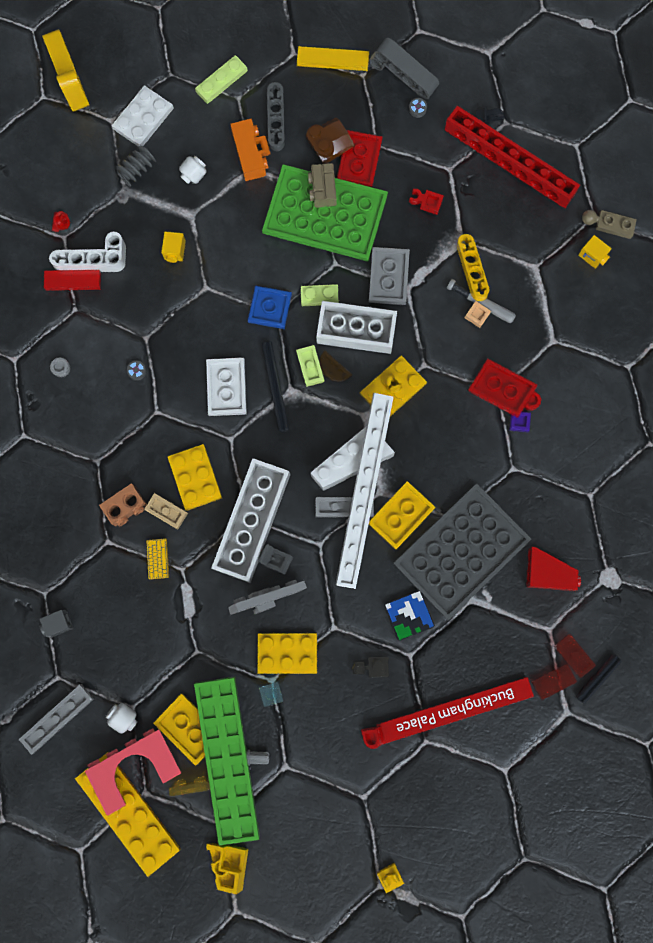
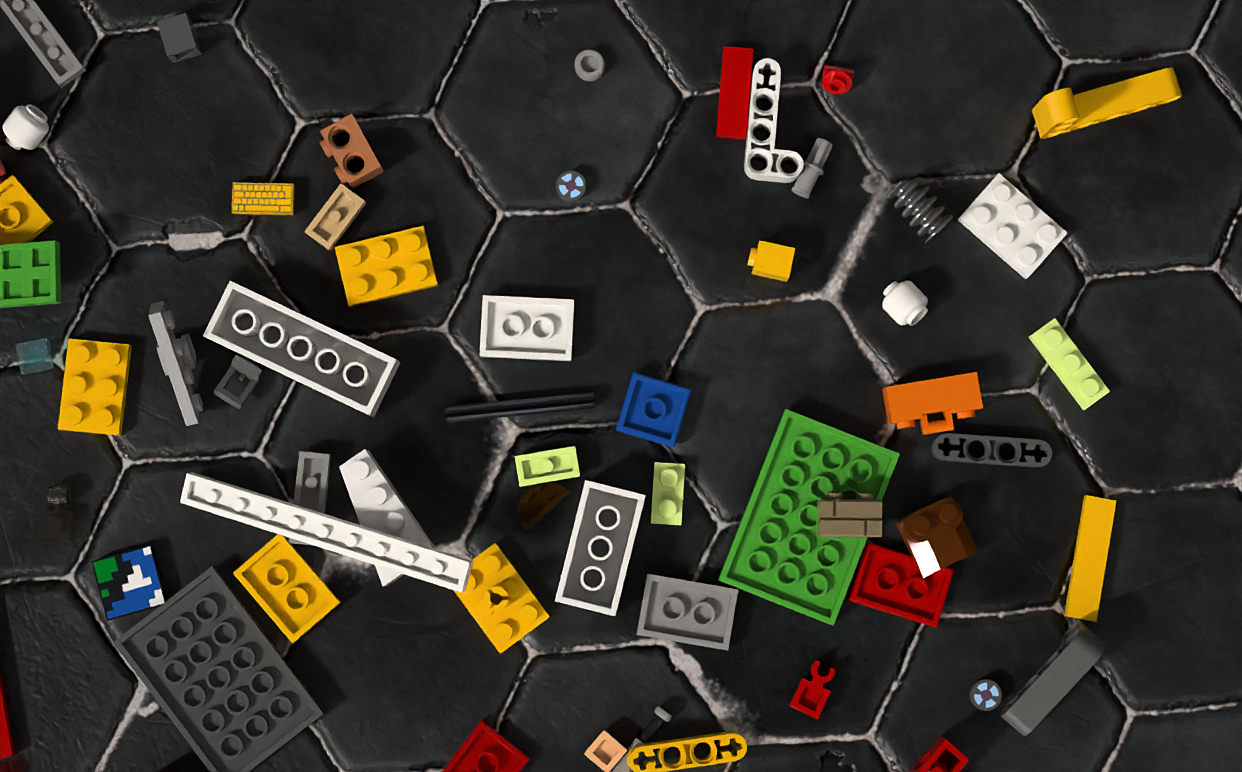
camera: 90 degrees right, 5 degrees up
none -> light grey axle [791,138,832,199]

